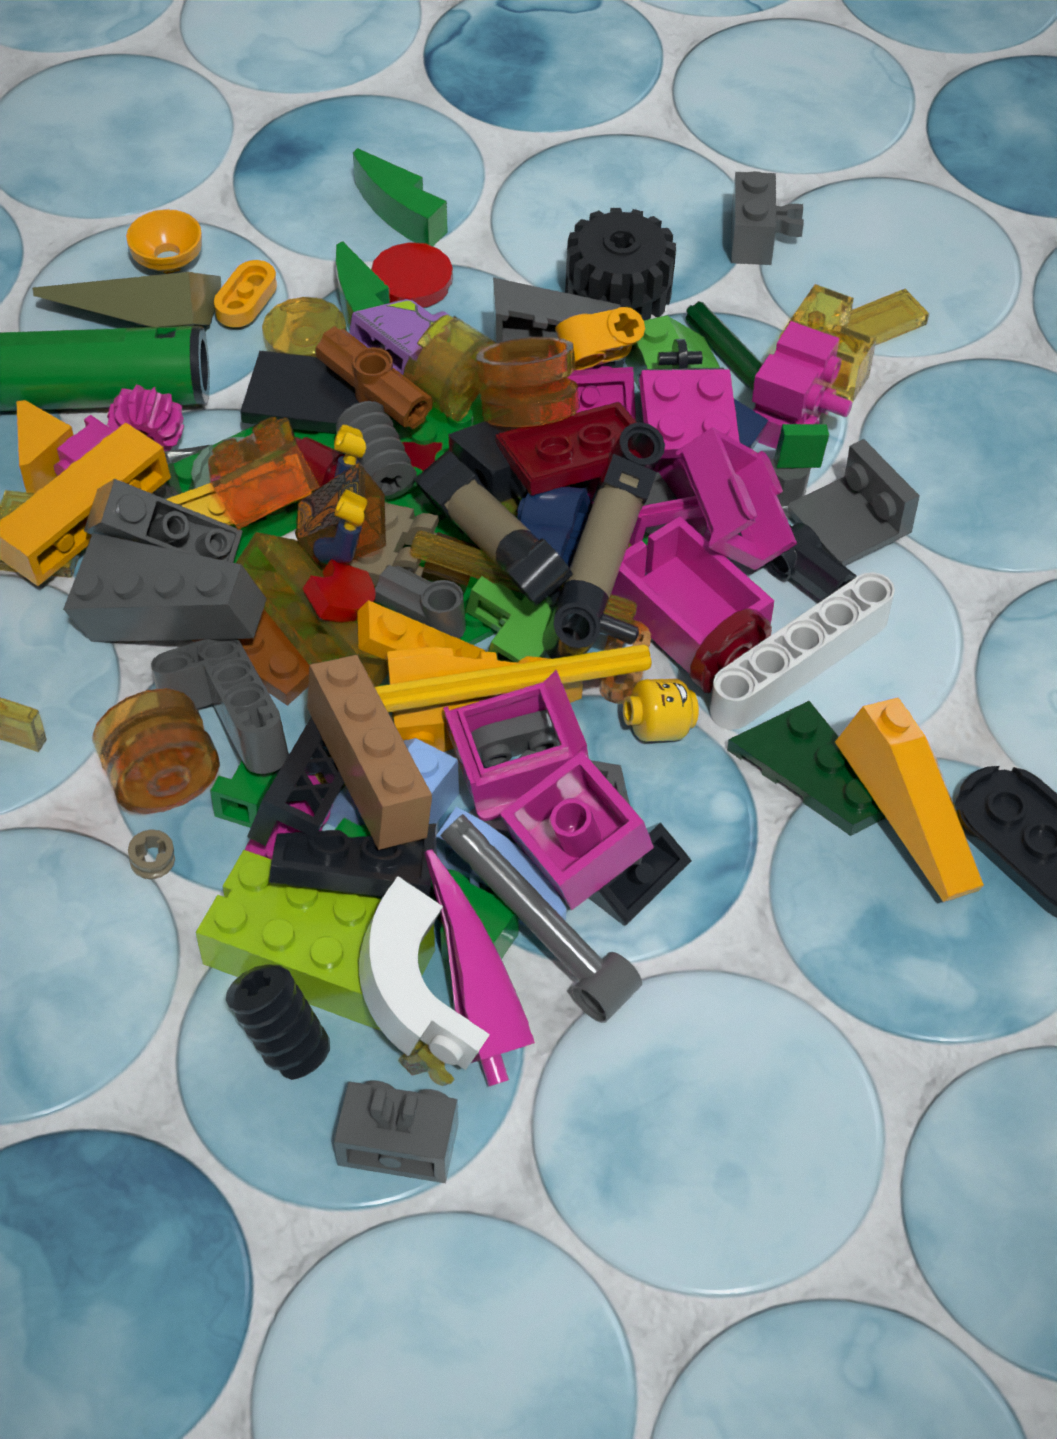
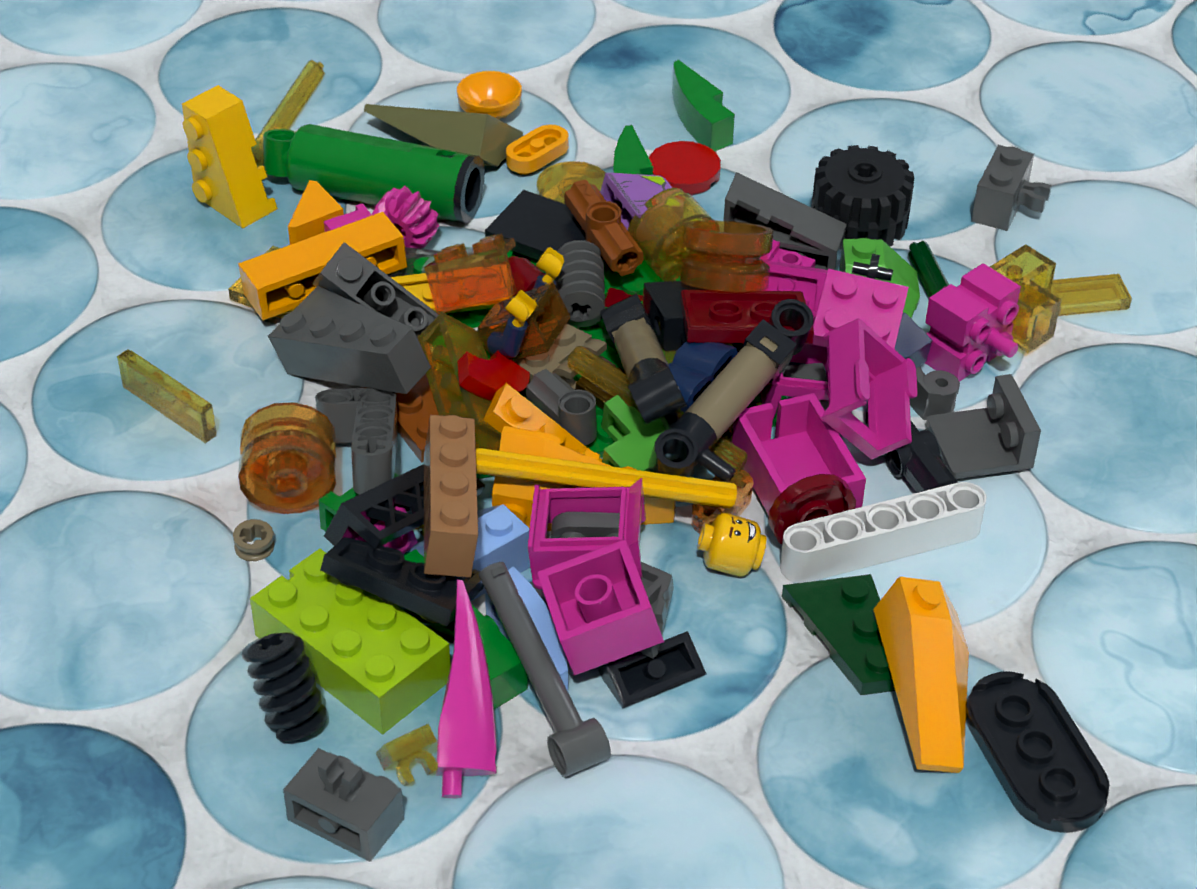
camera: 20 degrees right, 10 degrees down
white arch [359,877,490,1070] -> none
light orange piece [555,307,645,370] -> none
green tile [774,424,829,468] -> none

